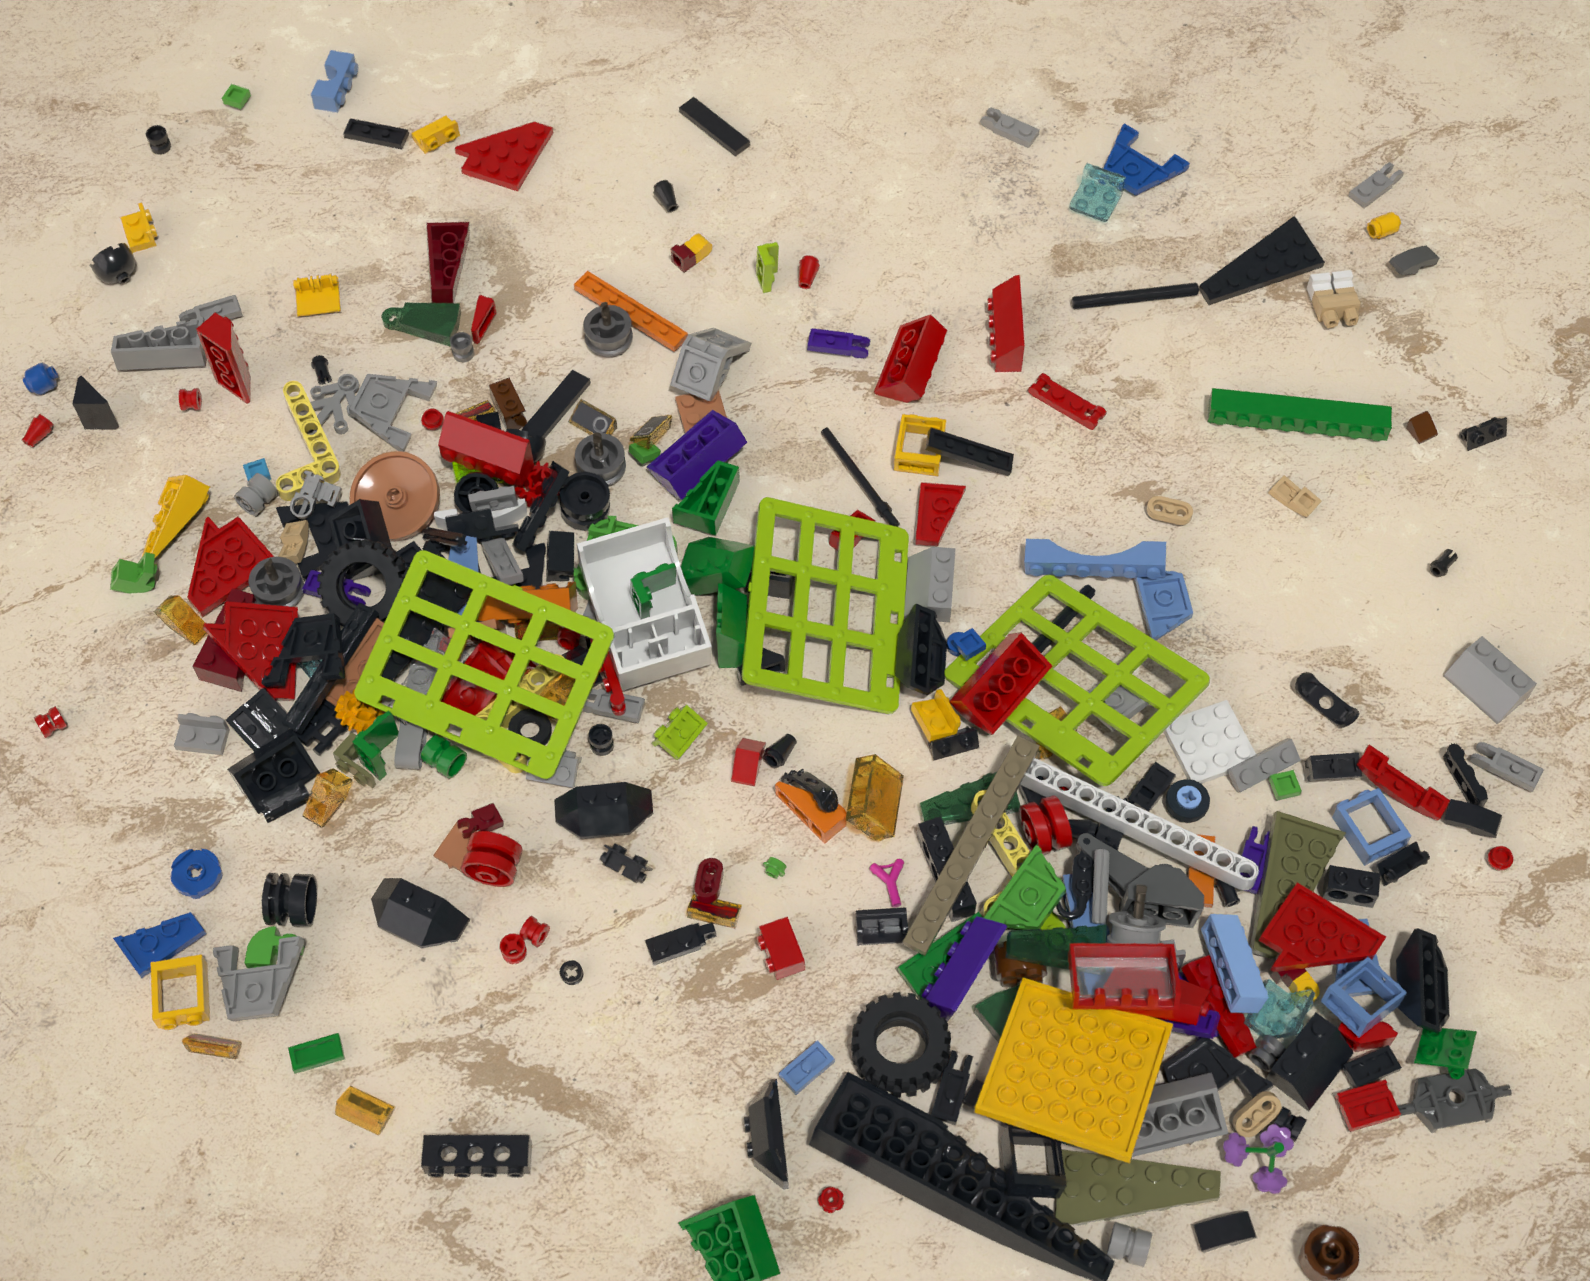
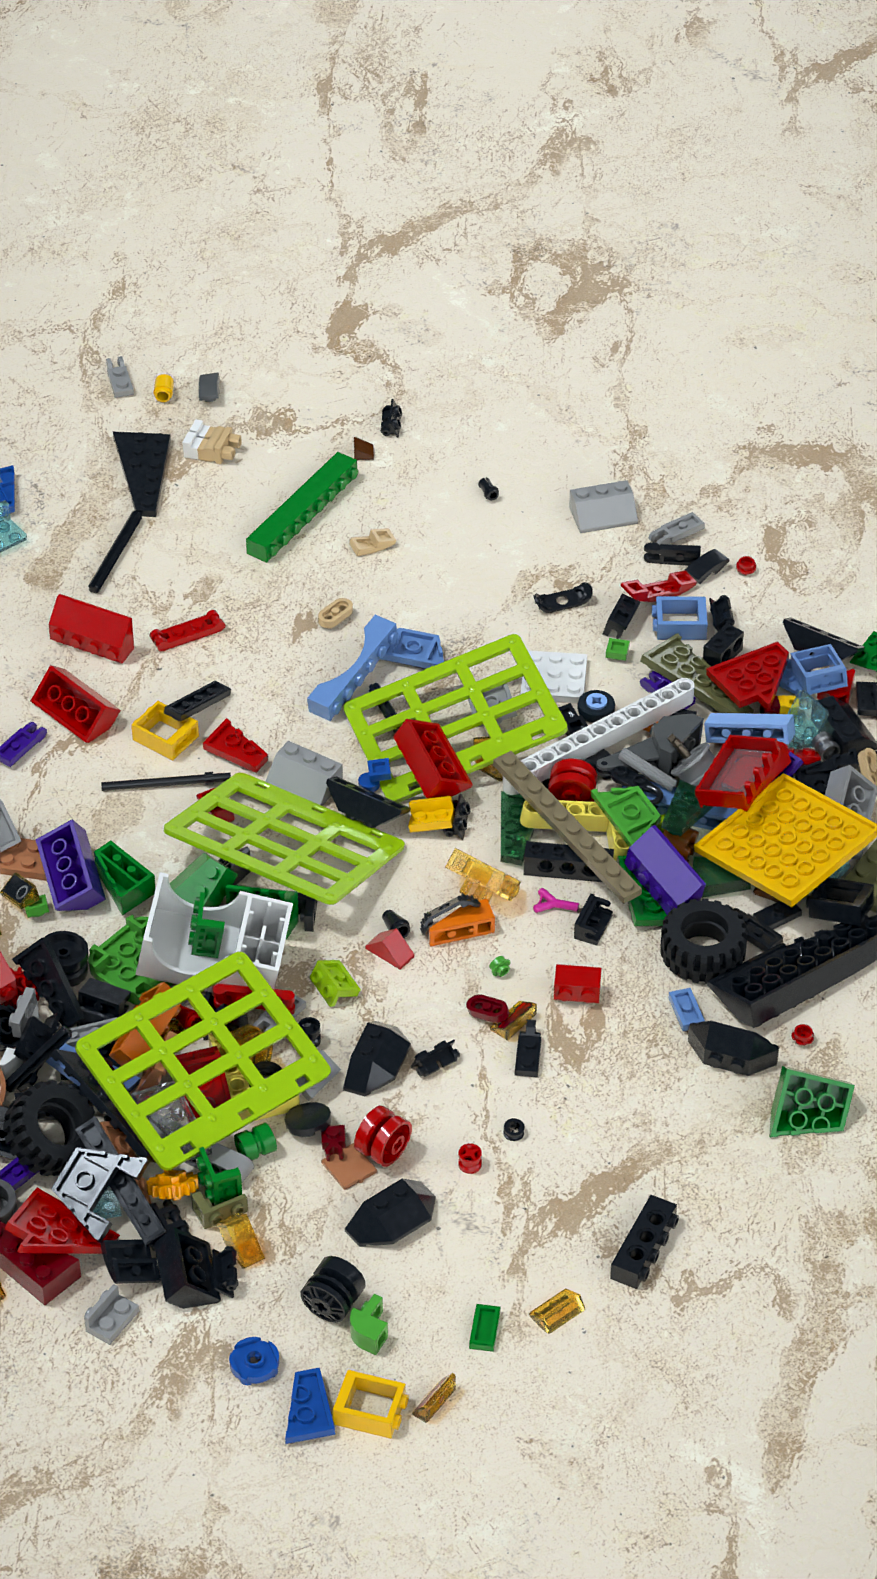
camera: 65 degrees left, 15 degrees down
red wheel [34,706,67,738] -> none
light grey wing [213,936,304,1022] -> none
red wheel [519,916,550,947] -> none
flat silver wheel [575,432,626,486] -> none
light grey plate [1227,738,1301,792] -> none
none -> black tile [284,1102,332,1137]

